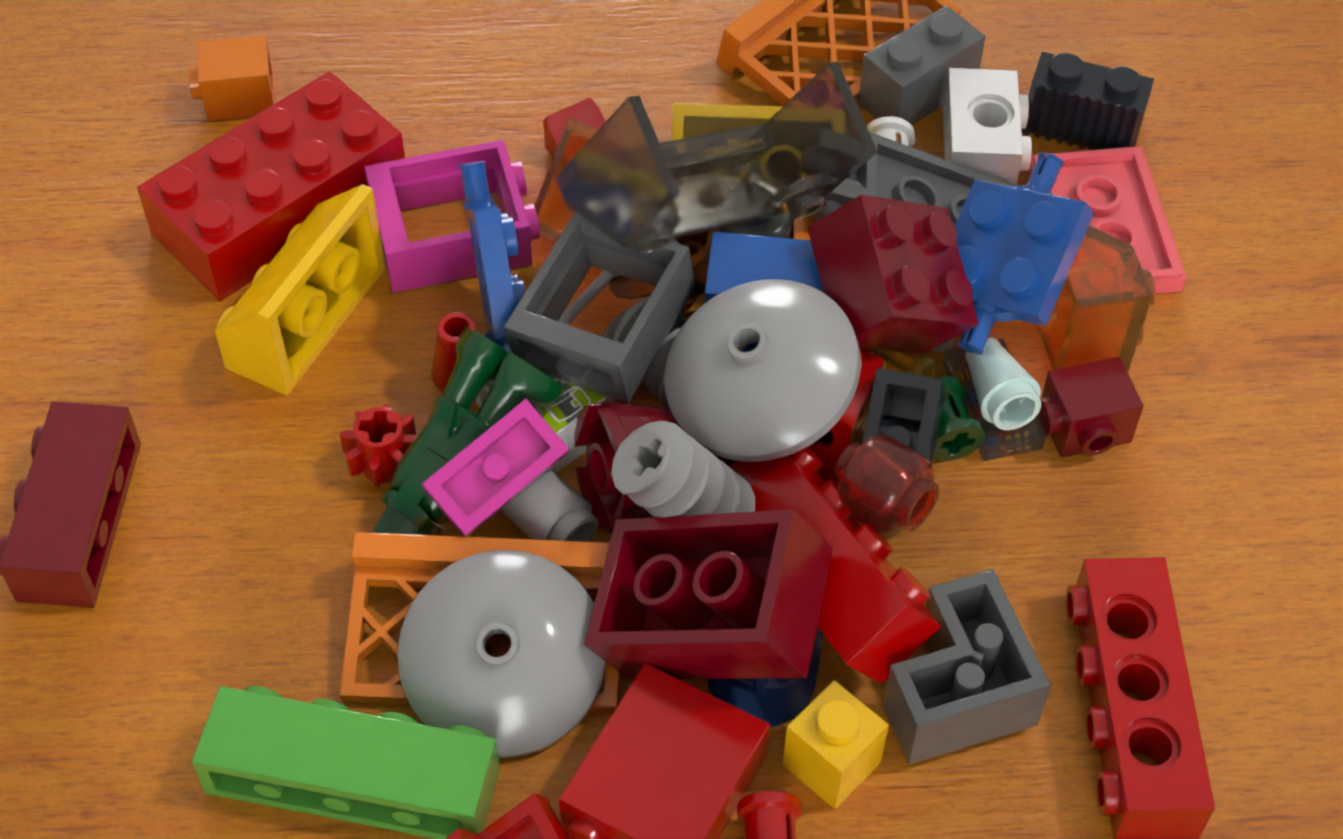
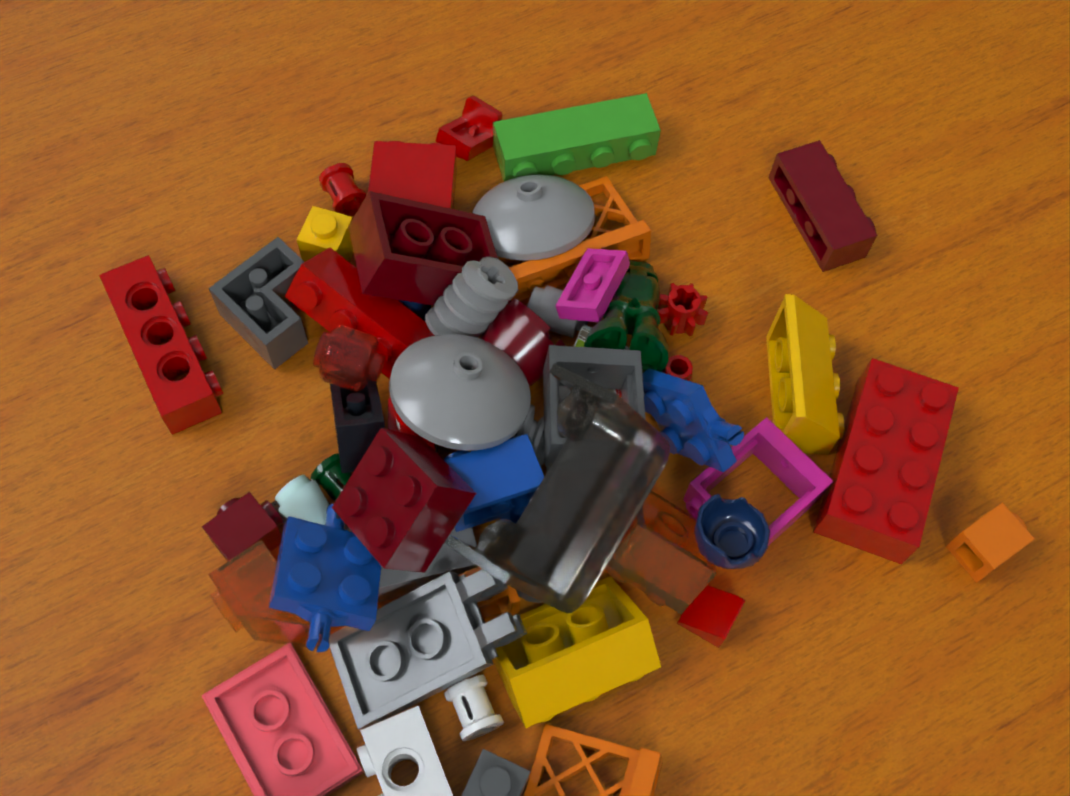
camera: 150 degrees right, 10 degrees up
none -> dark blue hair [694,494,770,569]

